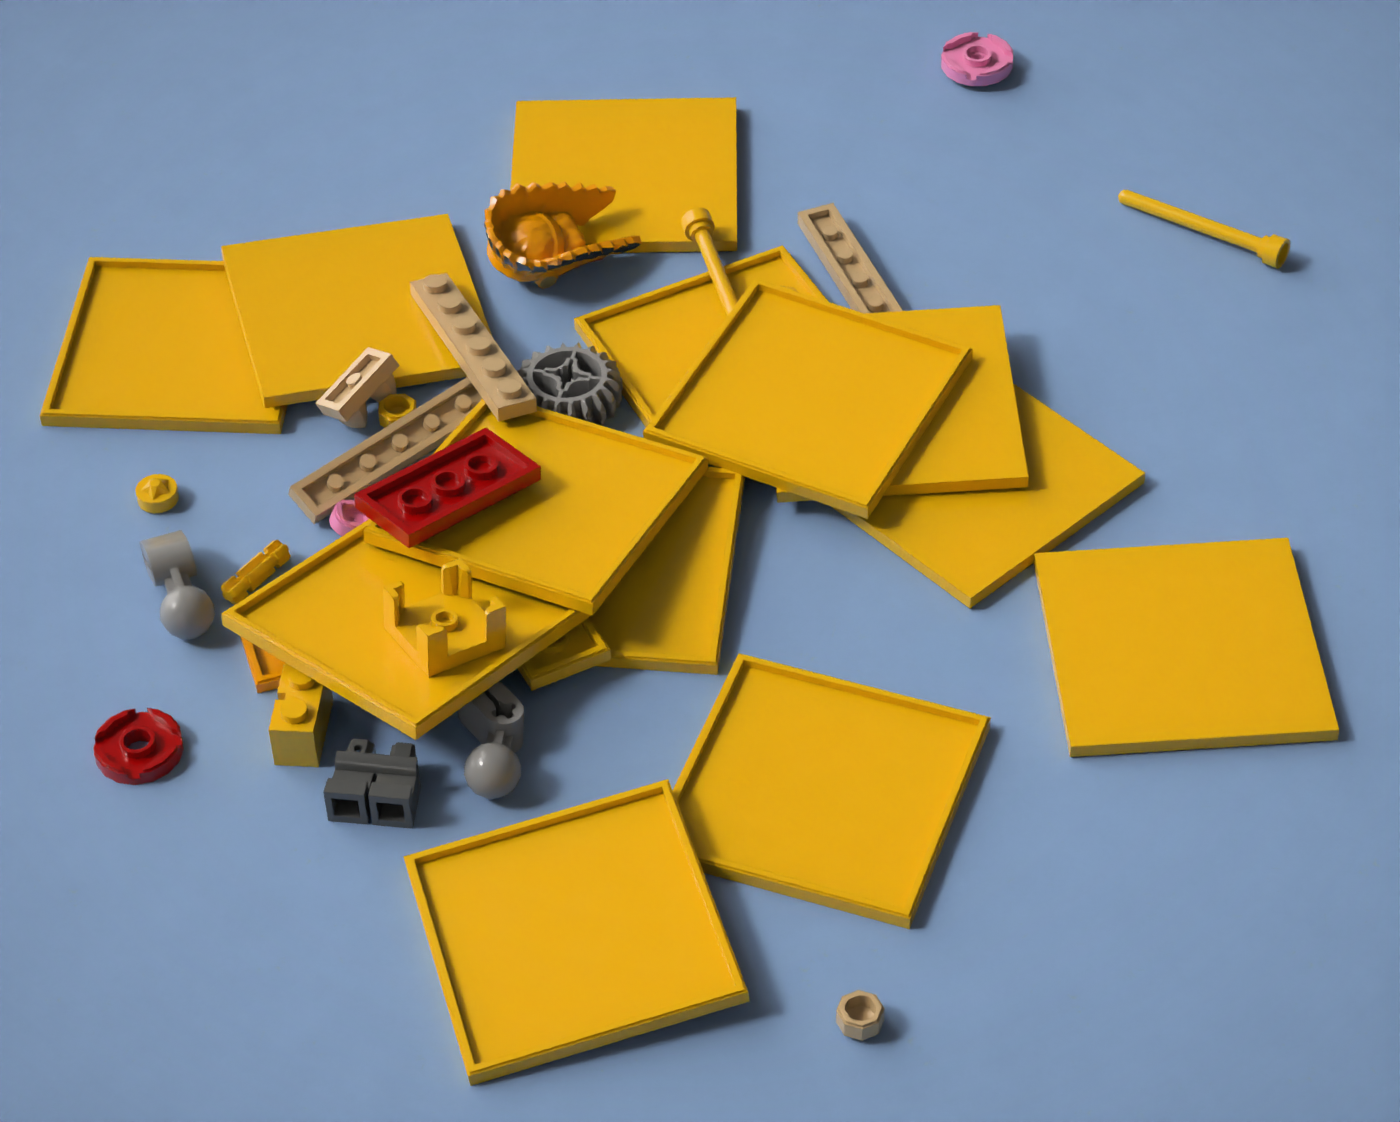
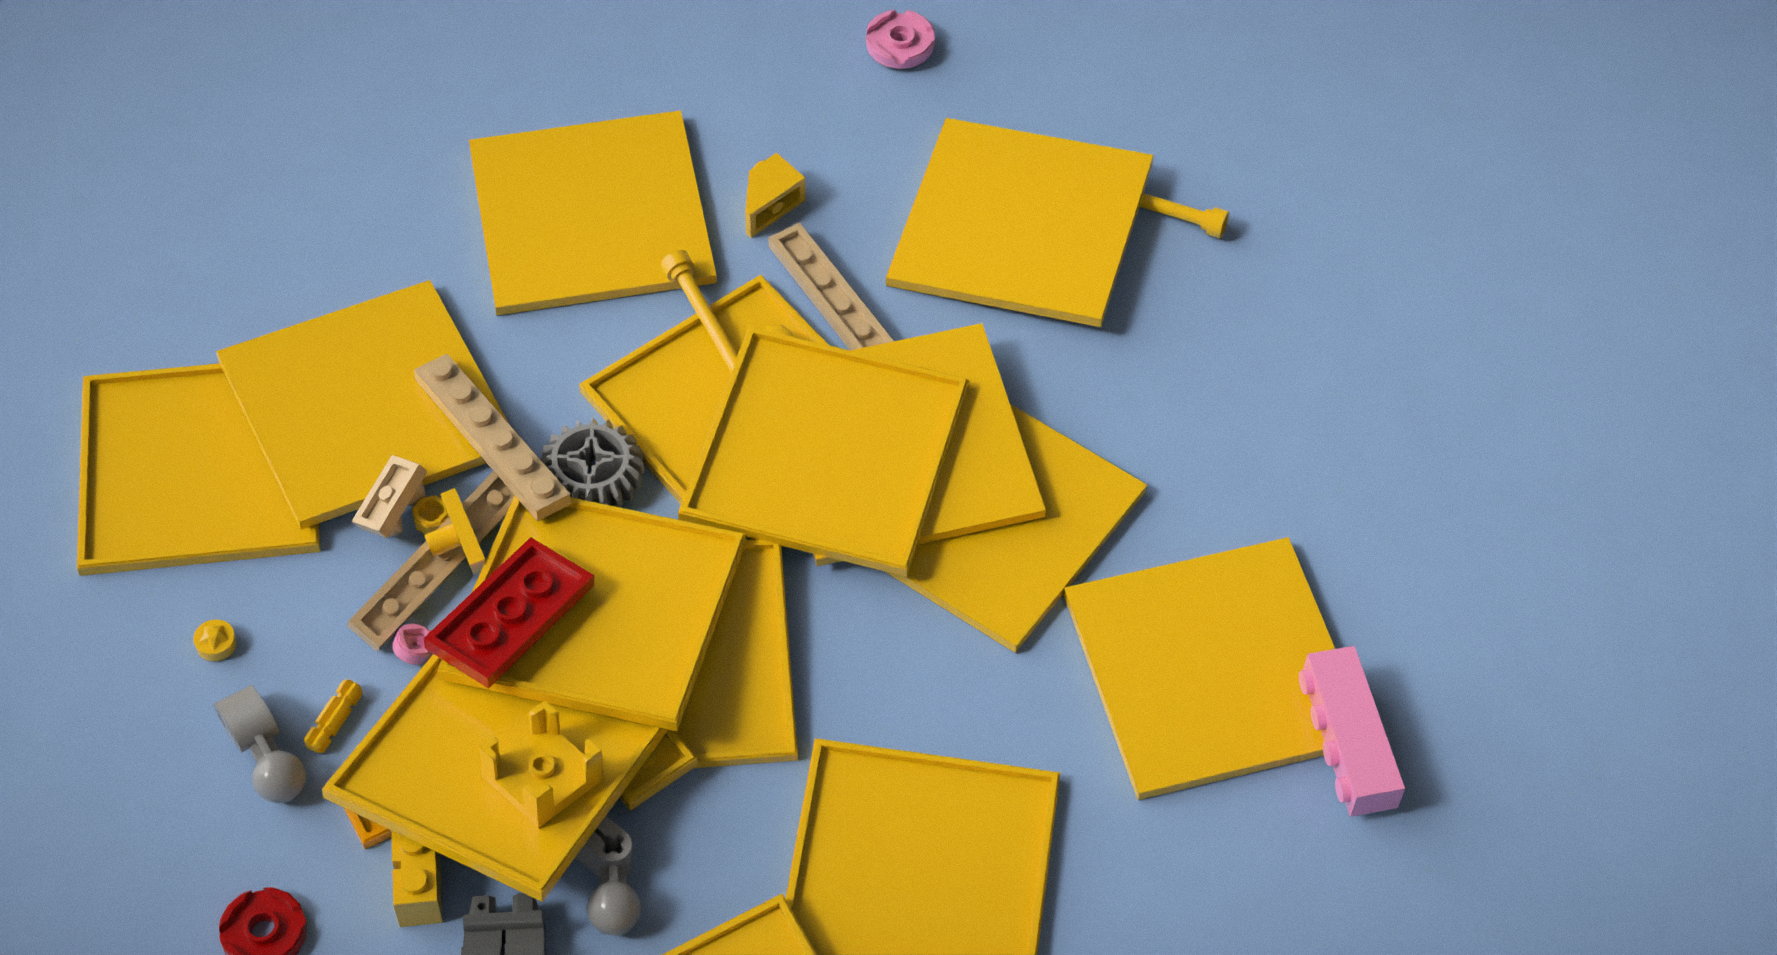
camera: 15 degrees left, 10 degrees up
light orange piece [484,182,642,289] -> none
none -> yellow tile [424,488,486,575]
none -> yellow slope [745,153,805,238]
none -> yellow tile [886,118,1154,327]
none -> bright pink brick [1299,646,1405,817]

